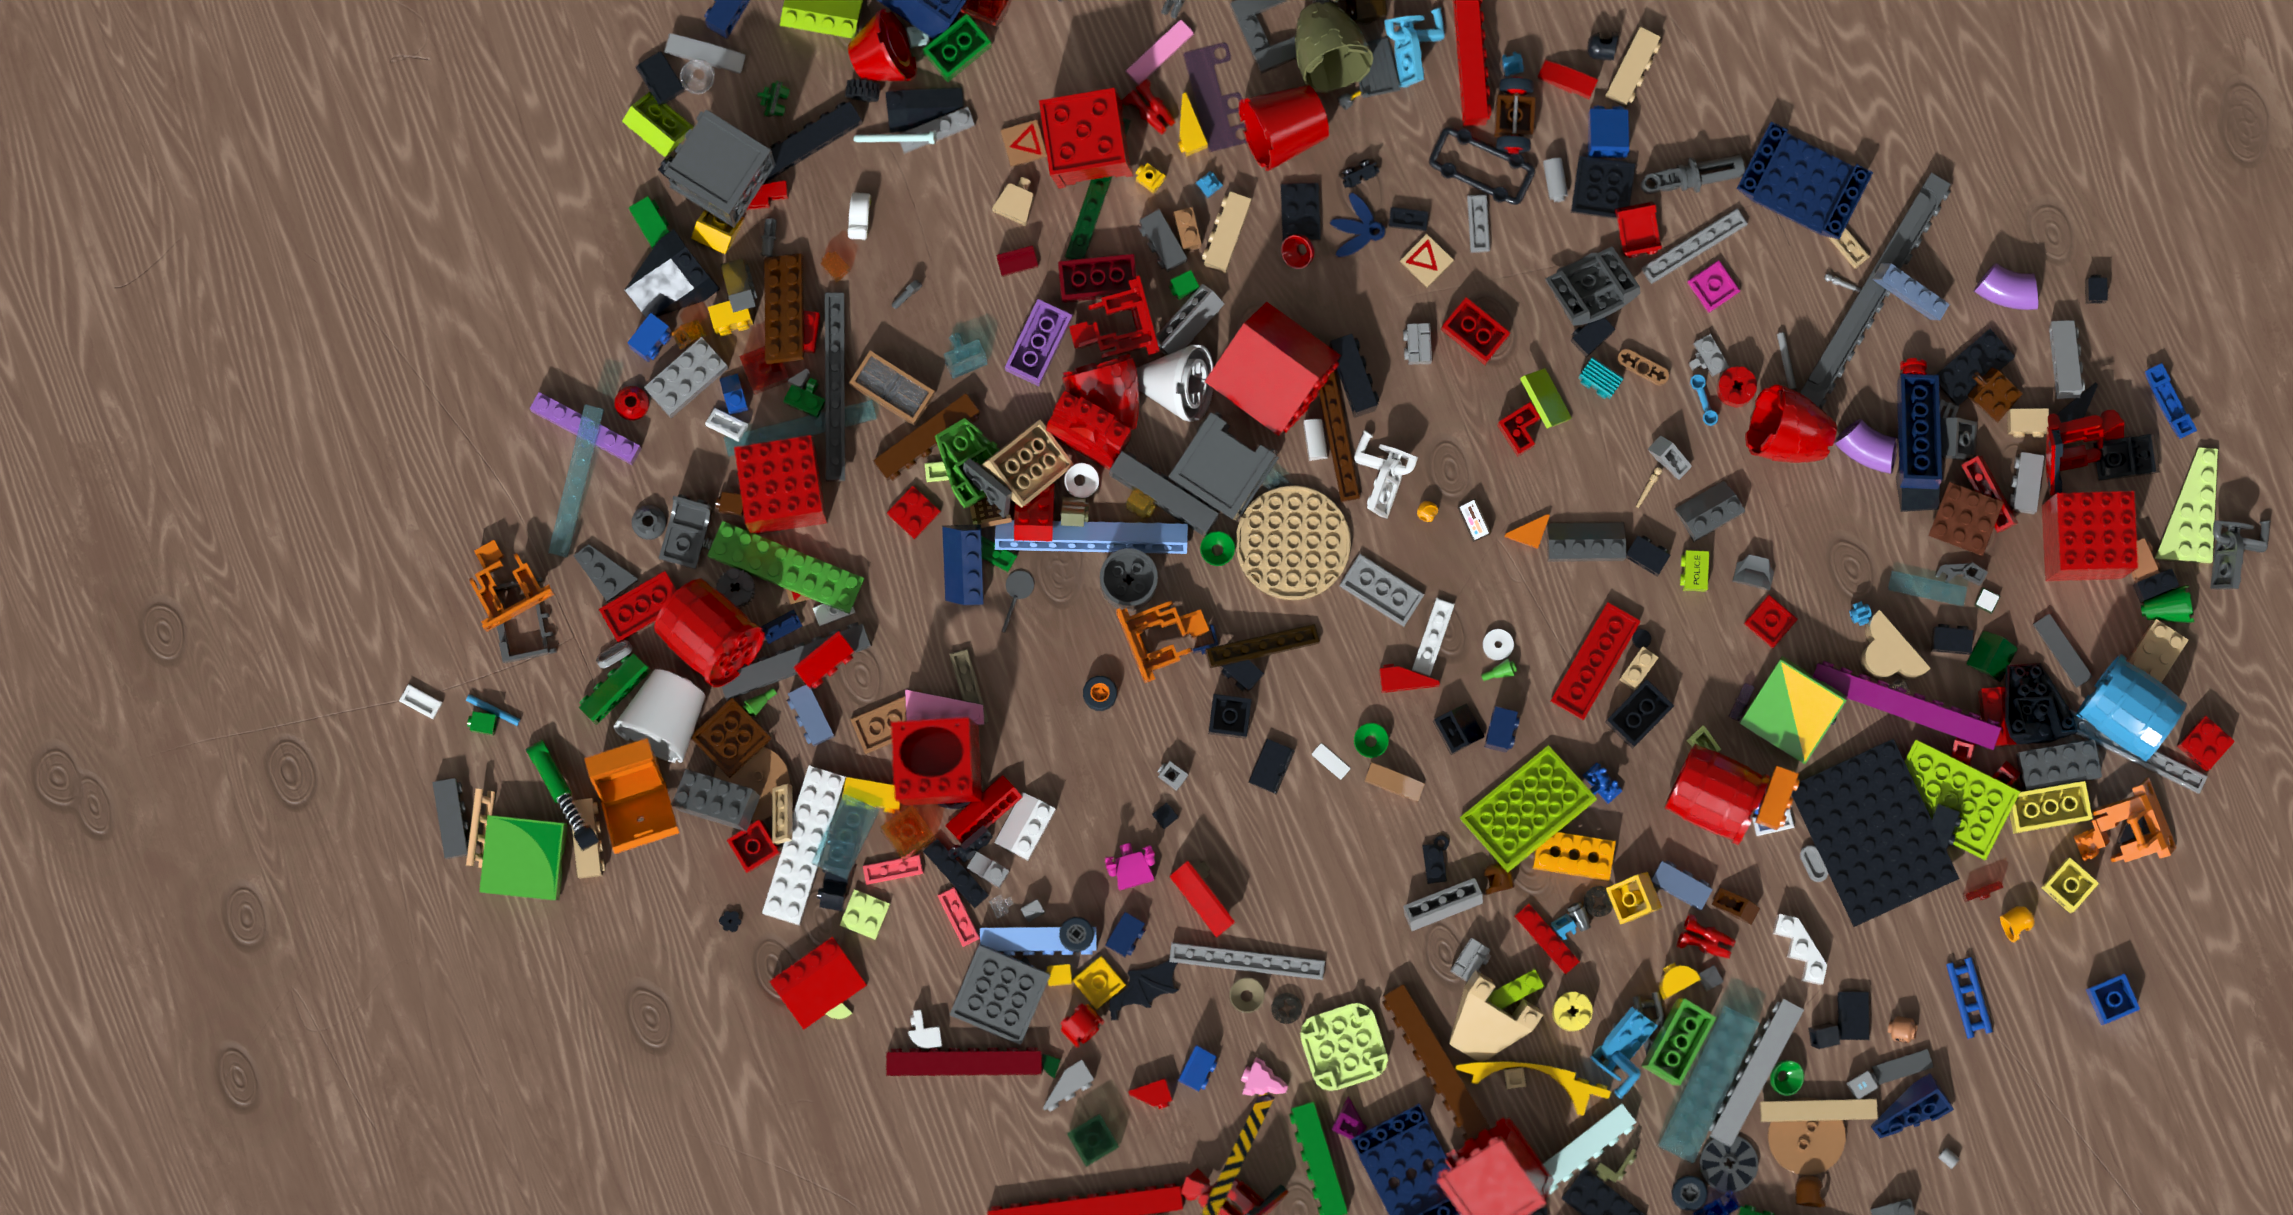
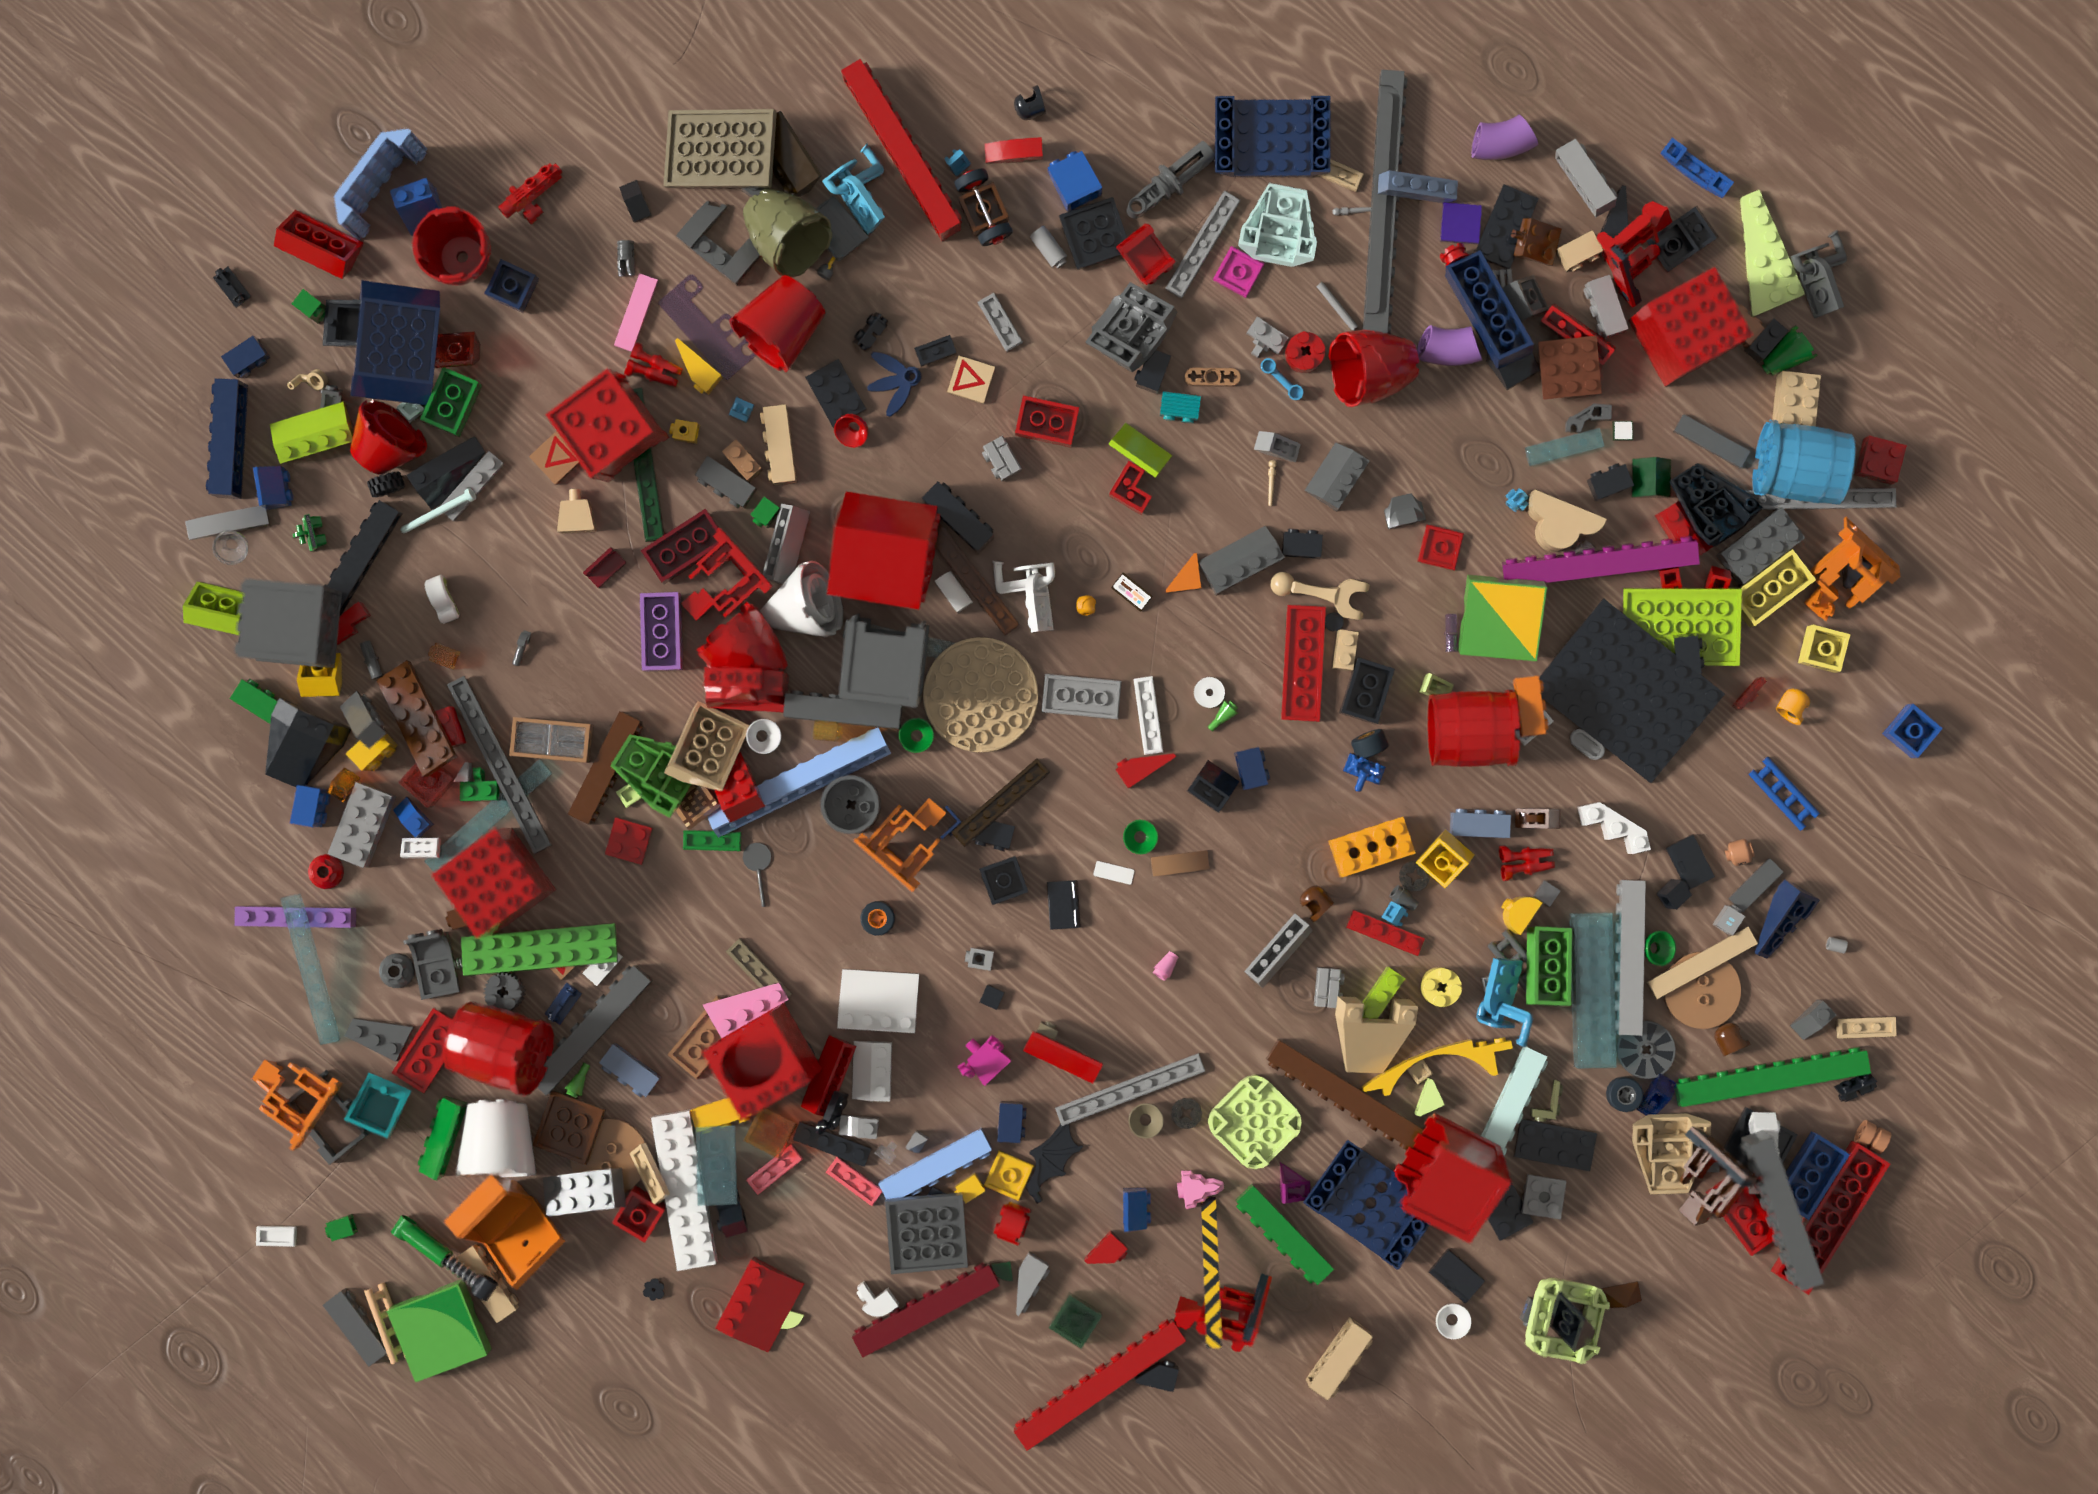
camera: 30 degrees left, 5 degrees up
dark azure bar [466,694,521,726] -> none
light grey tile [596,640,633,668] -> none
black piece [635,51,685,106] -> none
red slope [793,631,855,689] -> none
yellowish green plate [840,889,890,940] -> none
dark blue slope [942,524,984,605] -> none
clear light blue brick [943,333,988,379] -> none
dark grey wing [963,458,1012,518] -> none
black wheel [1059,917,1094,952] -> none
olive brick [1061,497,1089,527] -> none
black hinge [1422,836,1449,884] -> none
black bar [1429,127,1535,205] -> none
lime plate [1459,745,1597,873] -> none
tan brick [1605,27,1661,107] -> none
lime brick [1680,550,1709,592] -> none
black brick [2085,275,2108,304] -> none
none -> blue slope [253,466,293,510]
none -> teal piece [344,1072,412,1138]
none -> white slope [837,969,919,1033]
none -> bright pink cone [1153,951,1179,981]
none -> light aqua wedge [1238,183,1317,267]
none -> tan piece [1270,572,1370,620]
none -> black wheel [1351,729,1389,759]
none -> yellowish green slope [1414,1078,1444,1116]
none -> dark purple tile [1440,202,1482,244]

